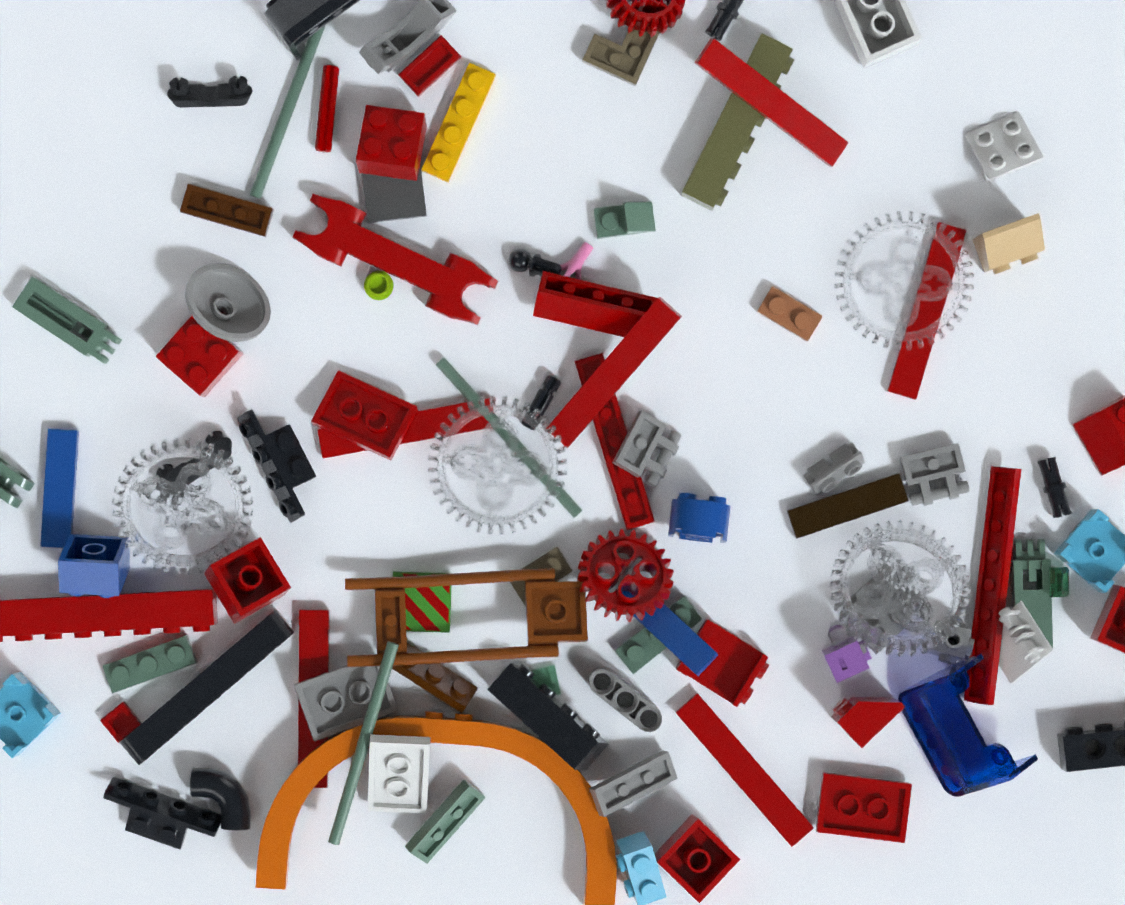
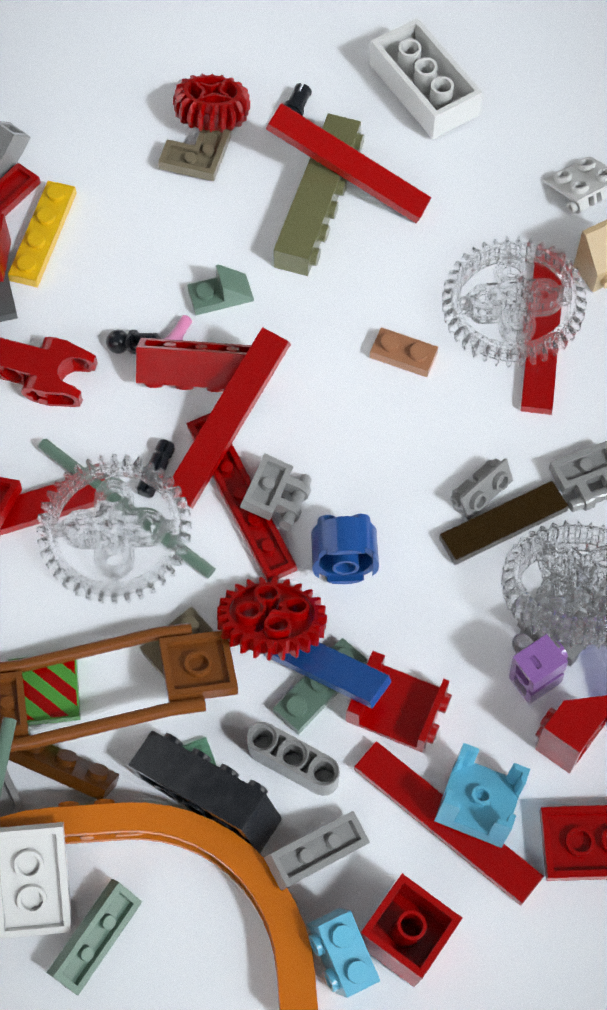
camera: 10 degrees left, 25 degrees down
none -> medium azure panel [434,743,530,848]

